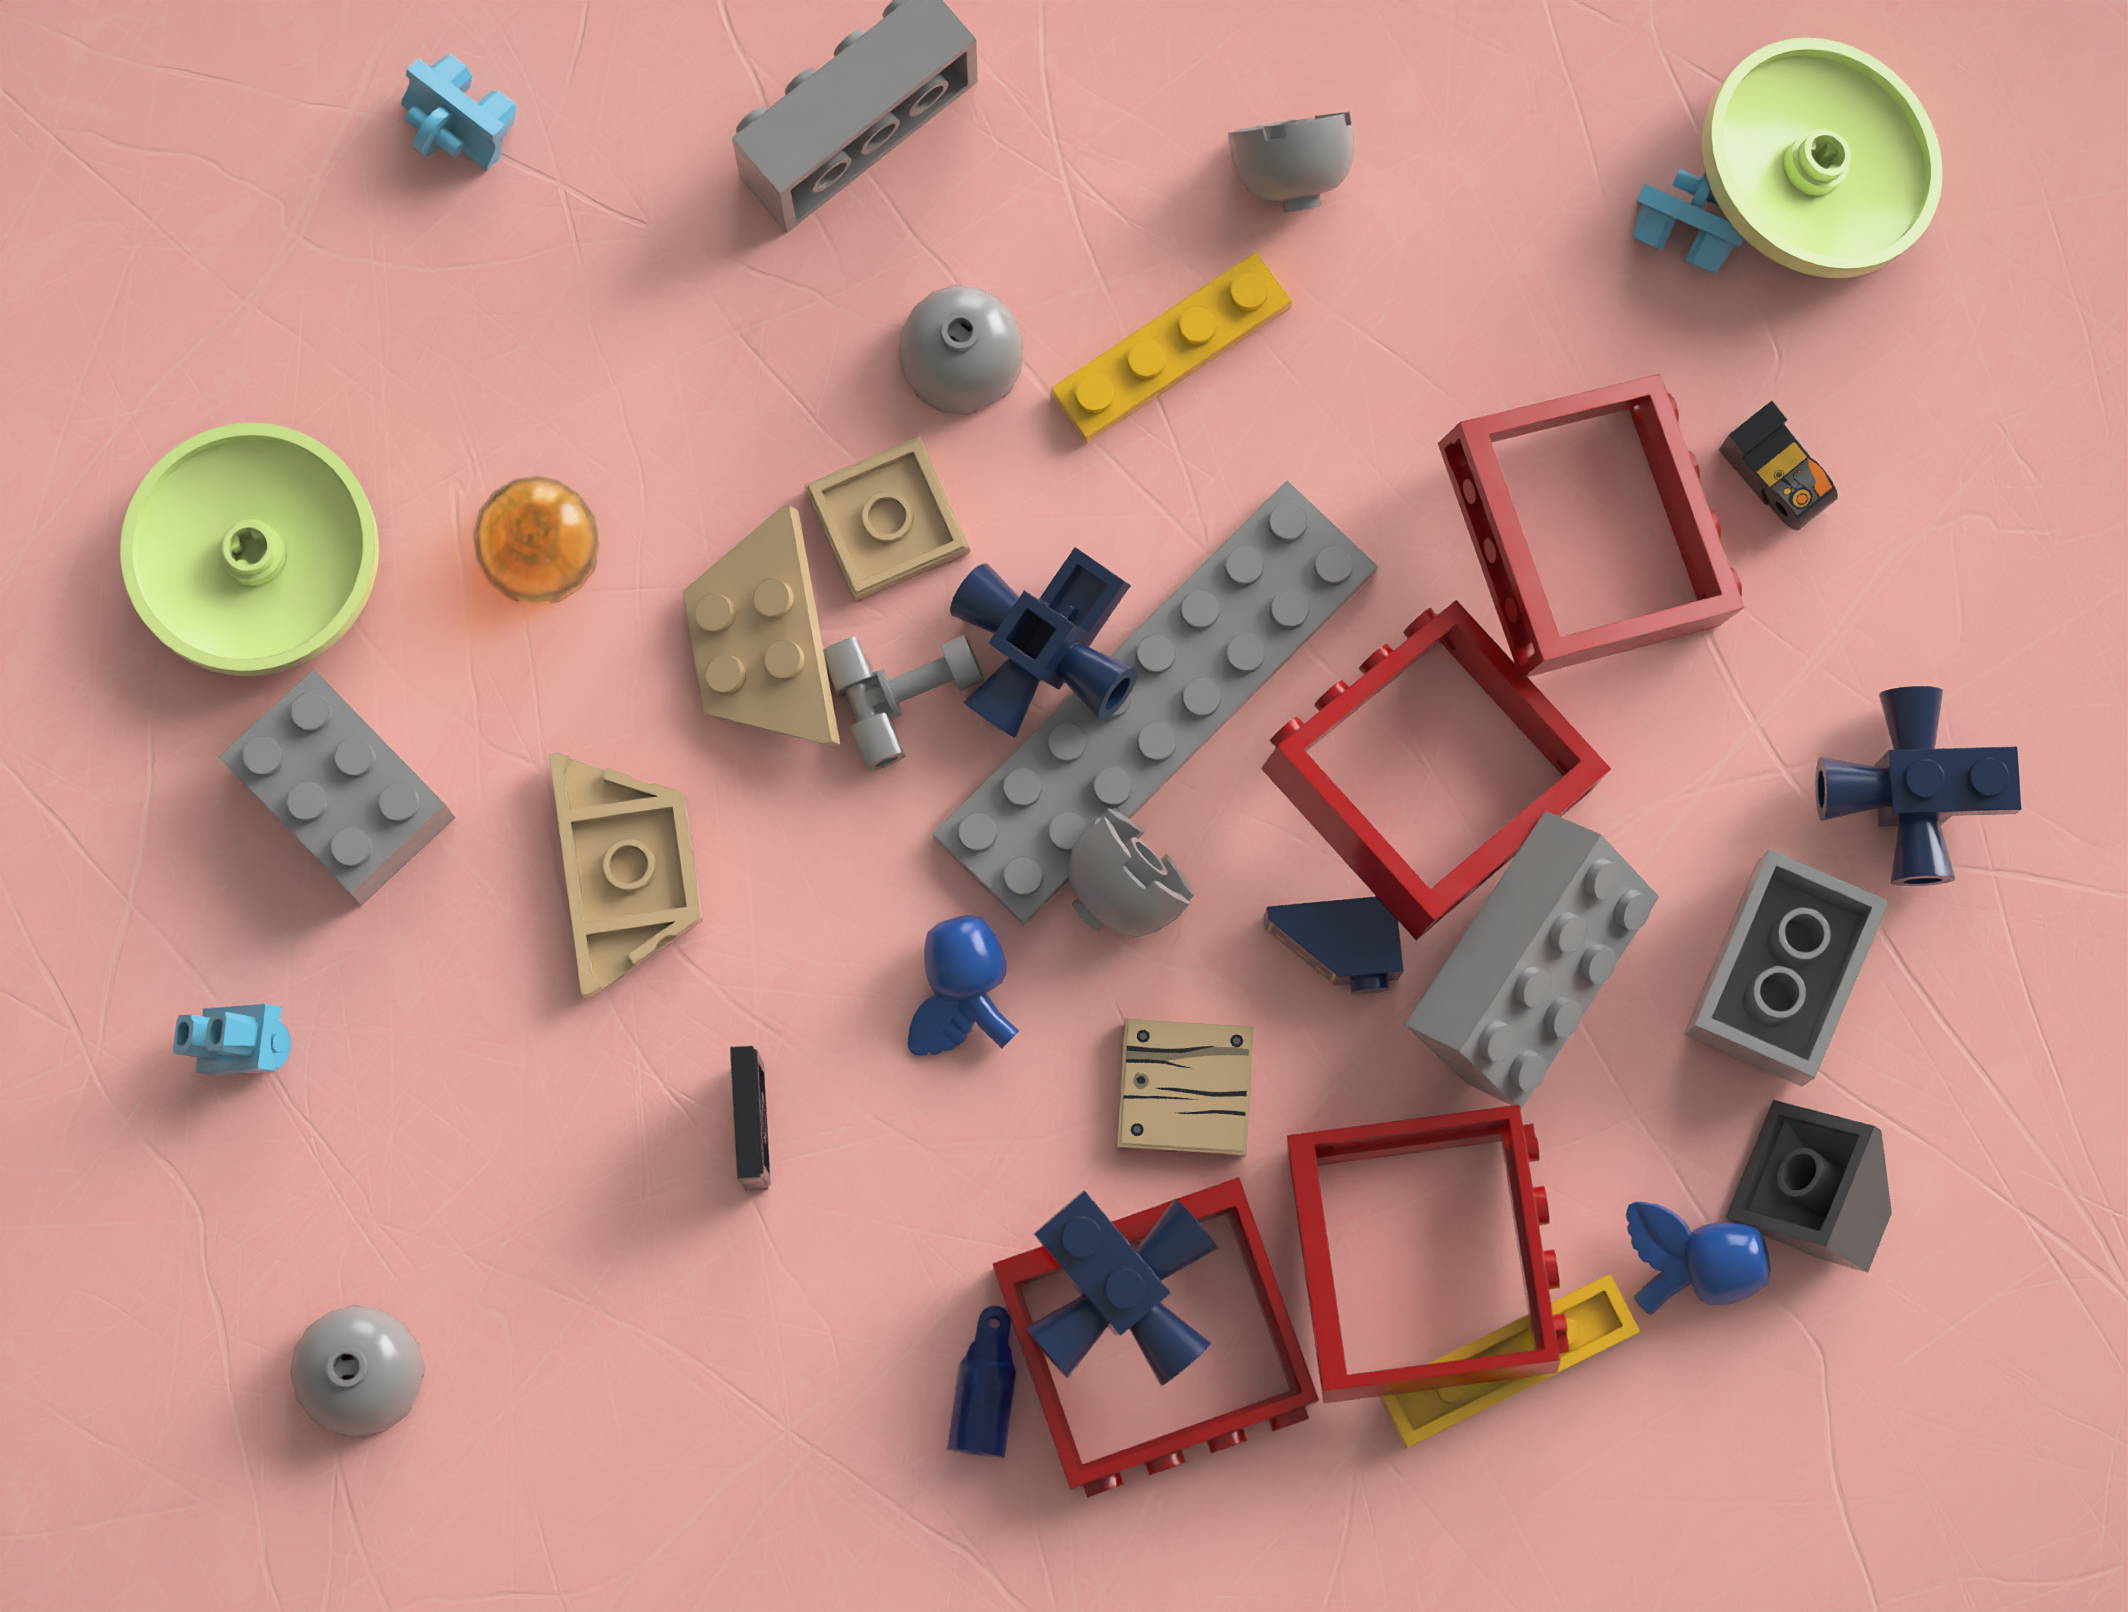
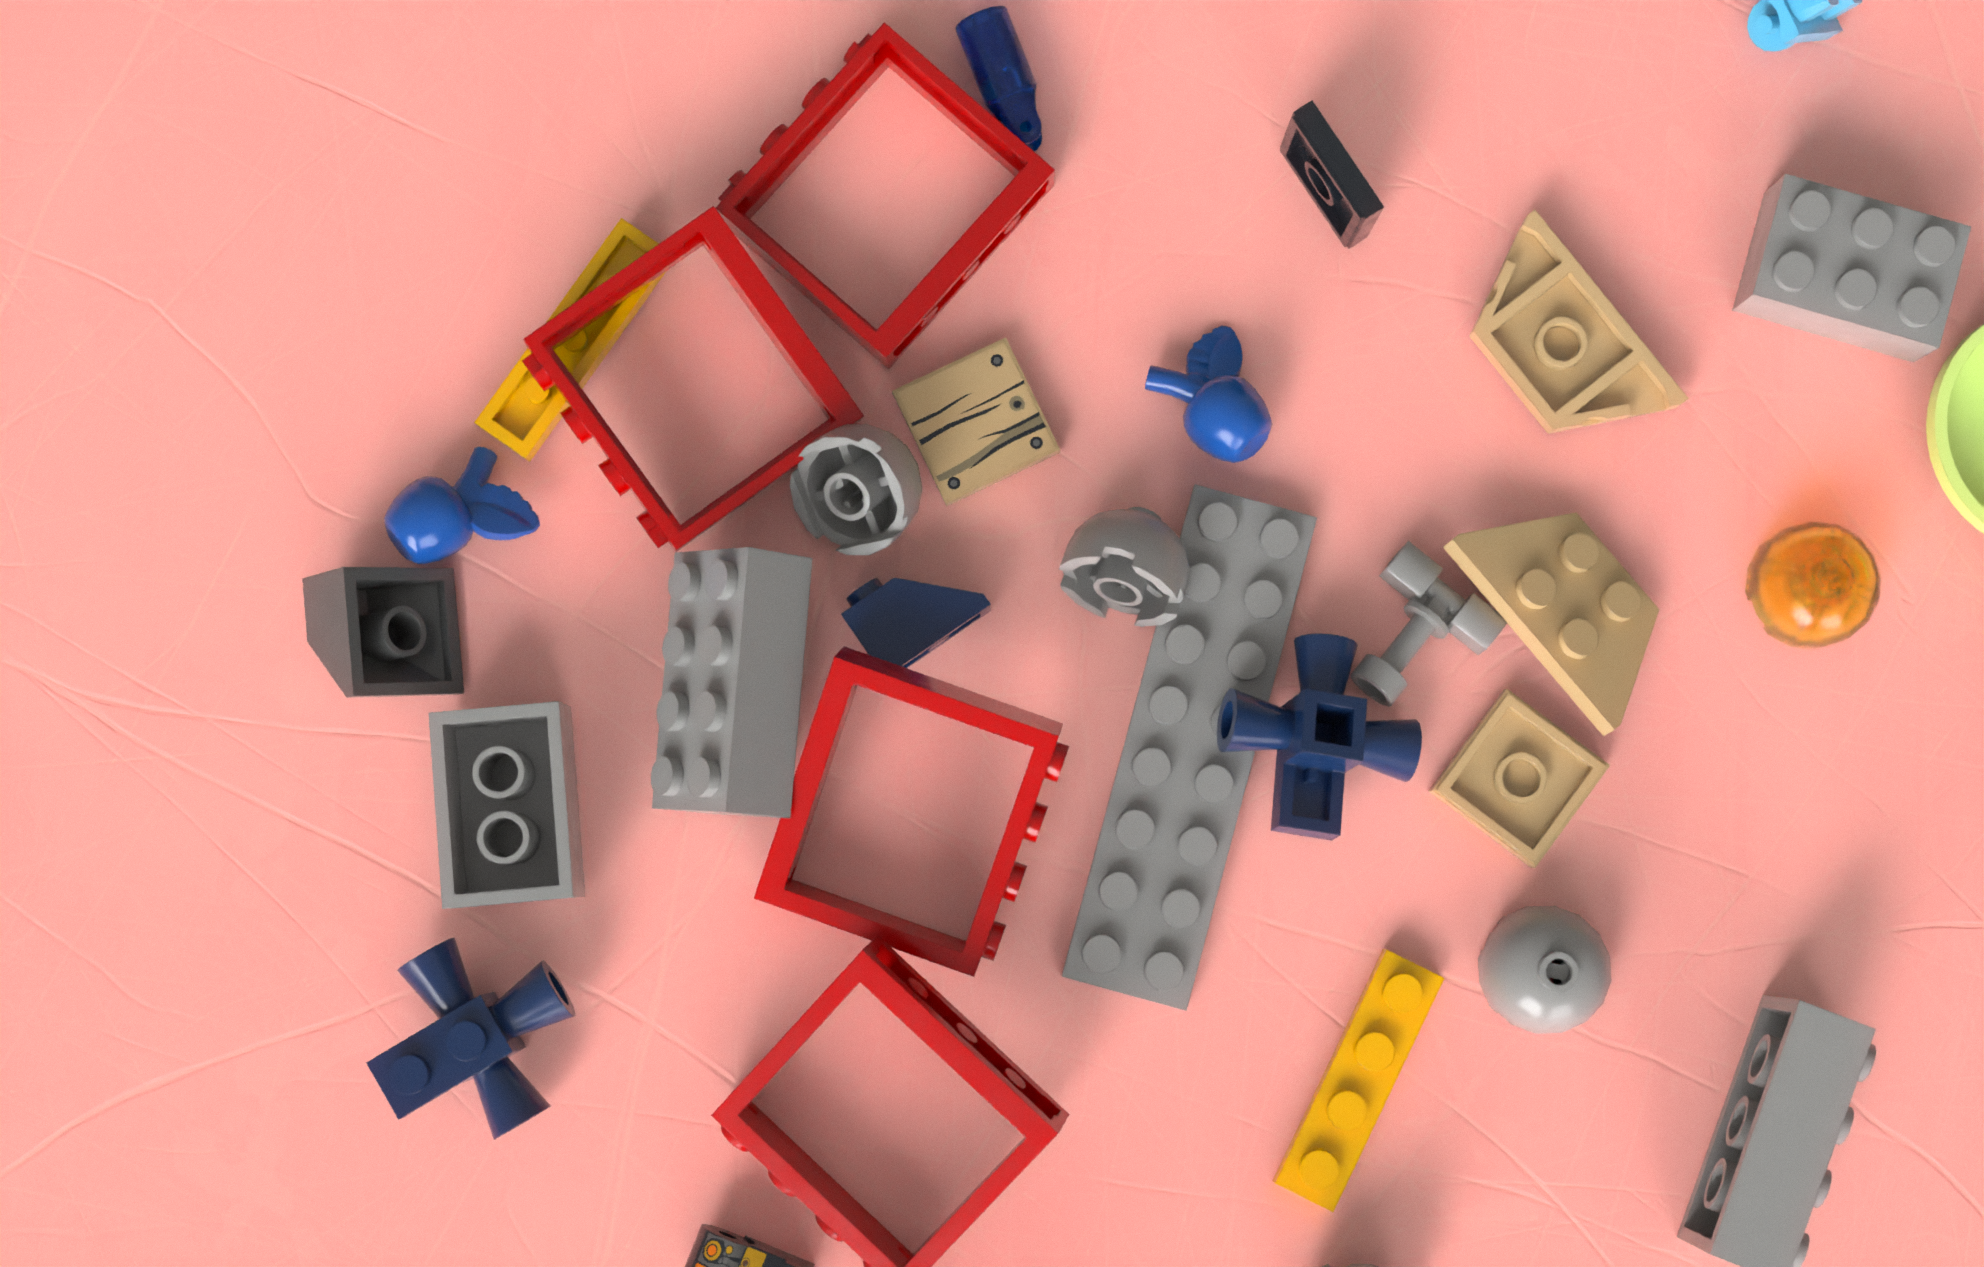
camera: 155 degrees right, 5 degrees up
dark blue brick [1025,1191,1218,1386] -> none
none -> light grey cylinder [789,424,922,556]

